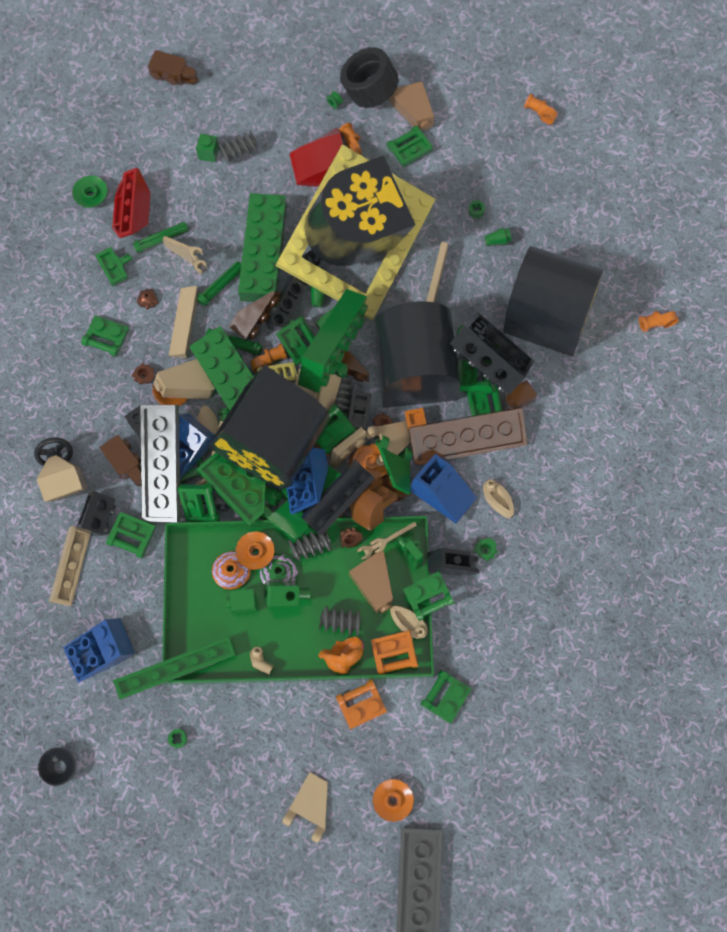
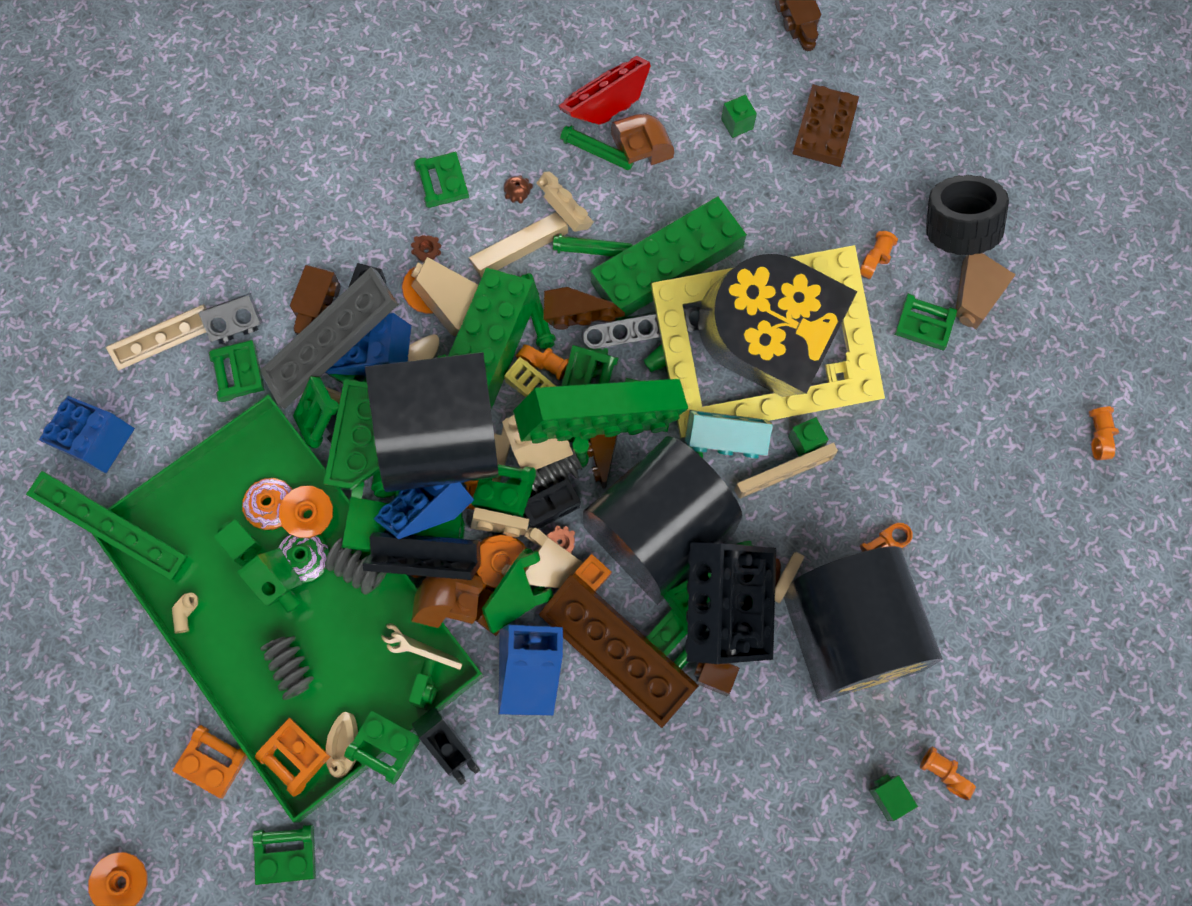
camera: 50 degrees right, 0 degrees up
tan piece [34,437,88,502] -> none
green dish [72,175,108,208] -> none
green plate [95,247,133,287] -> none
tan flag [163,236,207,274] -> none
green bush [168,729,187,748] -> none
dark grey piece [218,130,257,164] -> none
tan flag [283,772,328,843] -> none
red wedge [289,128,343,187] -> none
orange hair [318,637,365,674] -> none
green bush [326,91,343,109] -> none
copper animal [340,527,362,548] -> none
medium nougat slope [349,551,393,614] -> none
green bush [468,200,485,219] -> none
green animal [473,538,498,561] -> none
tan arm [483,479,514,519] -> none
green cone [484,227,512,246] -> none
none -> tan hinge [537,171,594,232]
none -> dark orange brick [611,113,674,165]
none -> brick [685,410,773,458]
none -> tan tile [775,552,805,604]
none -> green brick [788,417,829,457]
none -> reddish brown plate [792,84,859,167]
none -> orange connector [860,523,913,552]
none -> green brick [869,773,918,821]

